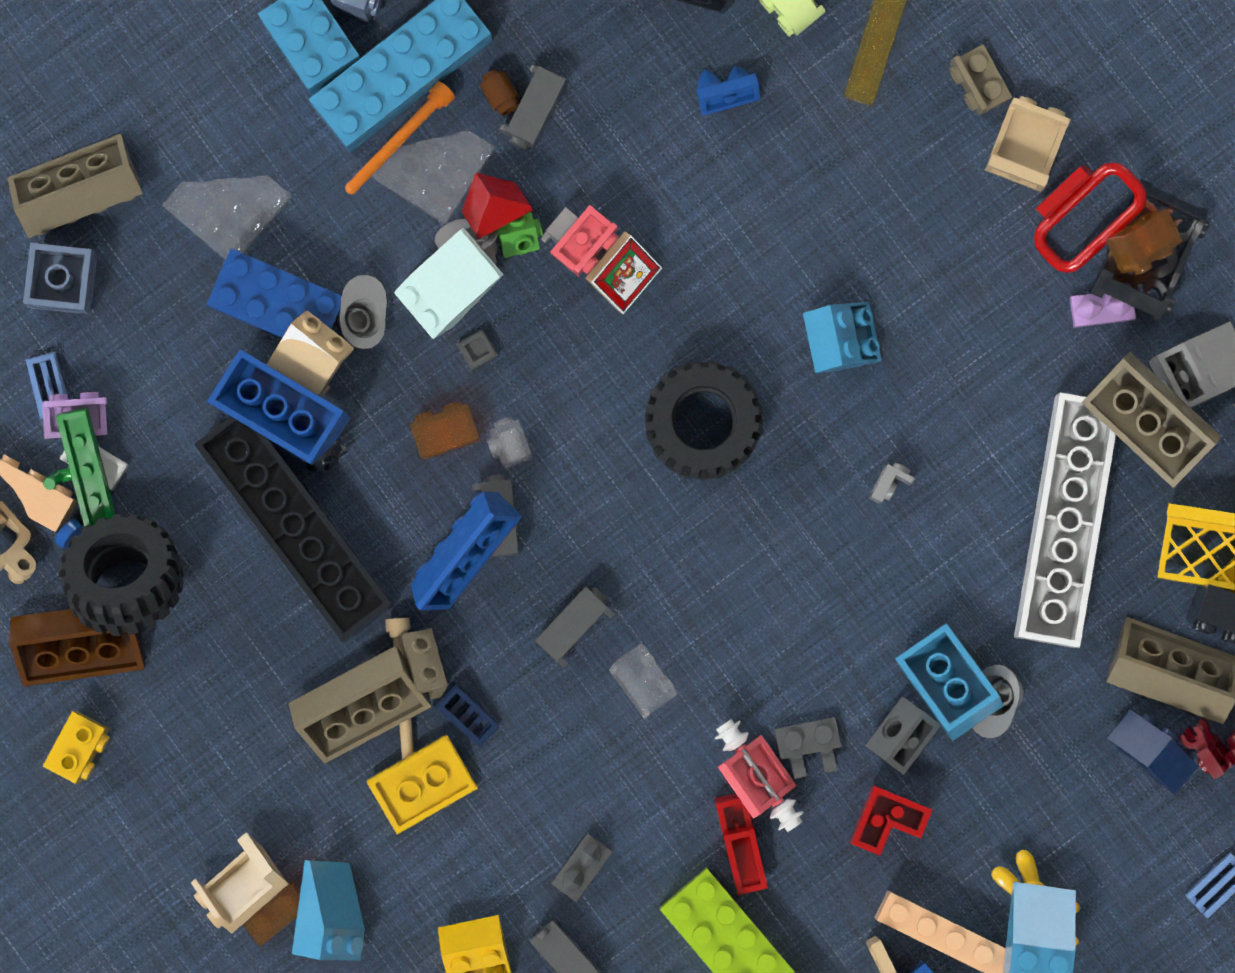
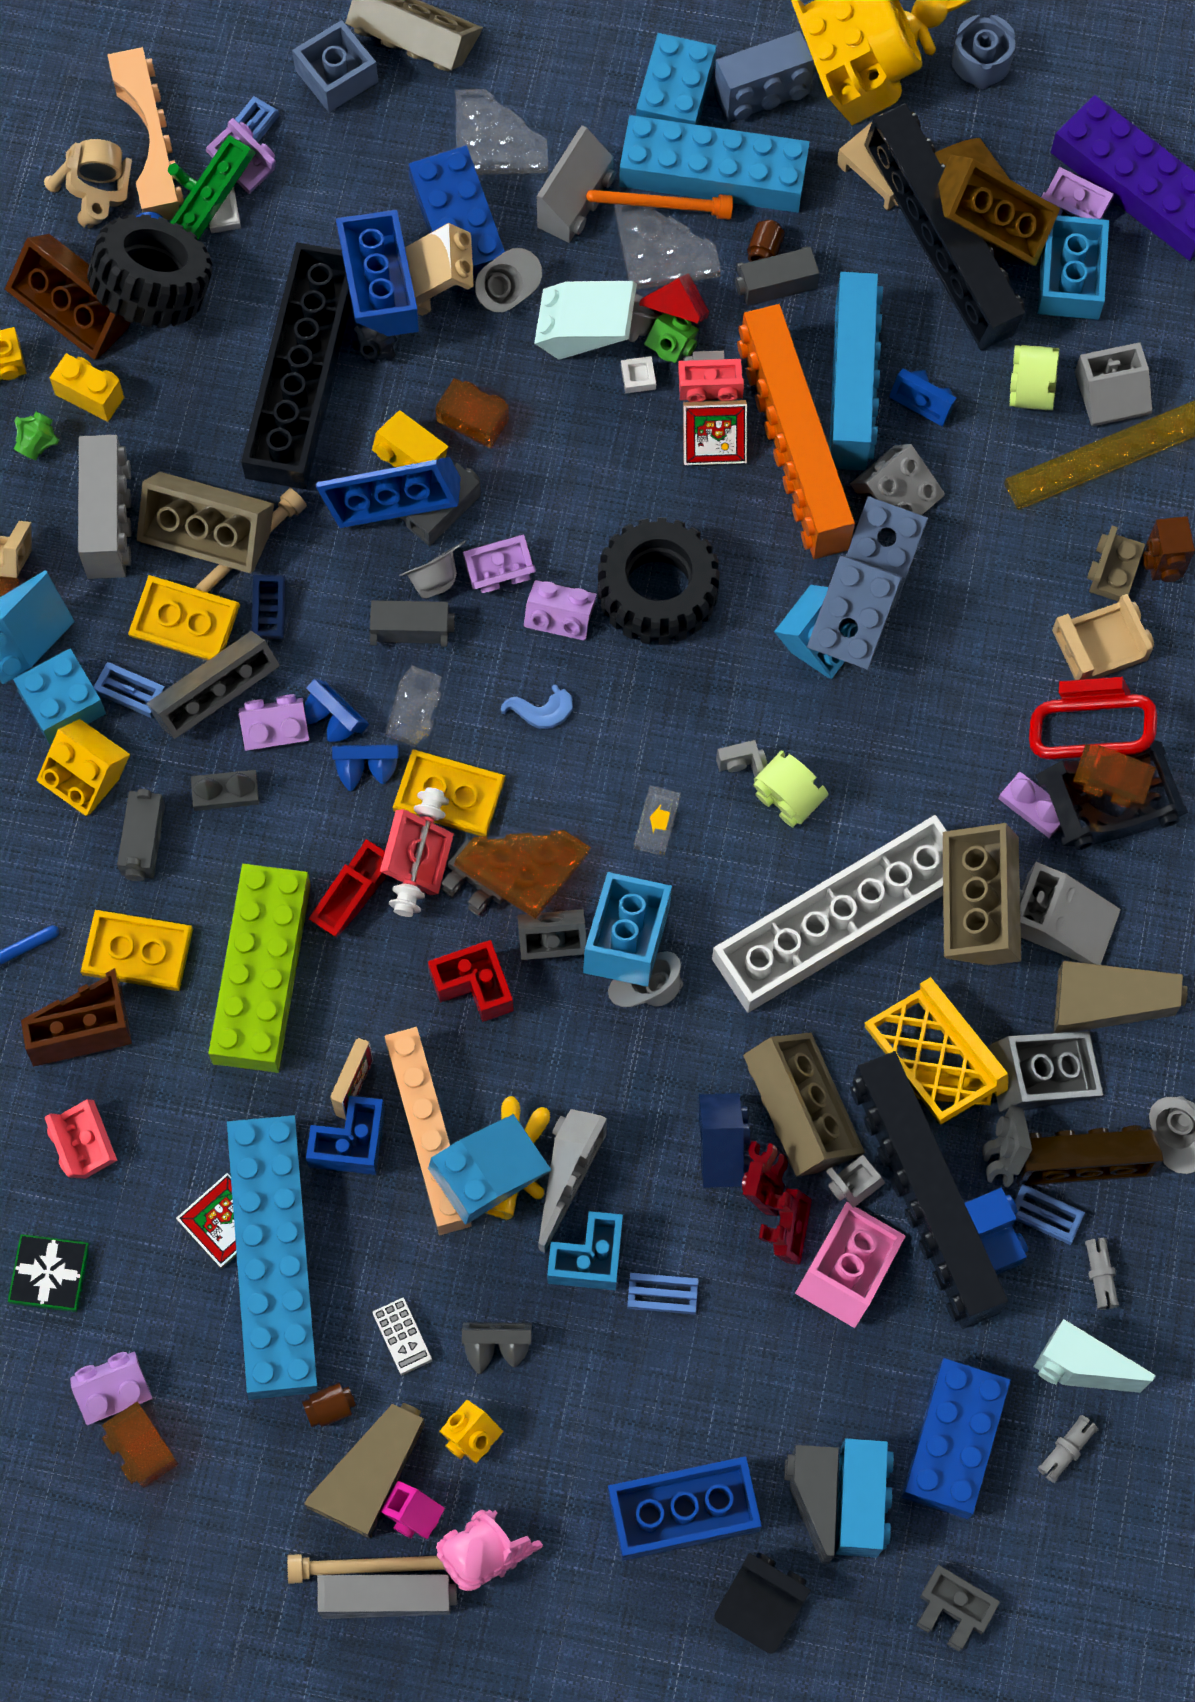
camera: 45 degrees right, 15 degrees down
dark tan bracket [402,628,448,700] -> none
dark grey tile [456,329,498,371] -> none
clear brick [486,417,533,470] -> none
none -> dark azure brick [13,648,106,745]
none -> bright green rock [14,411,60,461]
none -> yellow brick [49,353,124,422]
none -> light grey brick [78,435,131,579]
none -> medium blue tile [94,662,166,718]
none -> dark grey brick [146,631,280,739]
none -> lavender bracket [239,694,309,751]
none -> blue tile [304,679,369,742]
none -> blue tile [332,744,399,791]
none -> yellow brick [372,410,449,467]
none -> yellow tile [393,749,505,837]
none -> light grey piece [399,540,466,599]
none -> clear orange plate [454,830,591,919]
none -> lavender bracket [462,534,536,593]
none -> medium blue piece [501,685,573,729]
none -> lavender bracket [524,580,597,640]
none -> light grey slope [537,125,616,243]
none -> light grey wedge [538,1109,607,1253]
none -> dark azure brick [547,1211,623,1290]
none -> white plate [621,356,656,394]
none -> clear tile [633,785,681,856]
none -> orange brick [737,304,855,560]
none -> yellowish green brick [753,750,828,828]
none -> sand blue bracket [807,496,928,670]
none -> dark azure brick [829,272,883,470]
none -> light grey bracket [850,444,945,515]
none -> reddish brown brick [1143,516,1195,582]

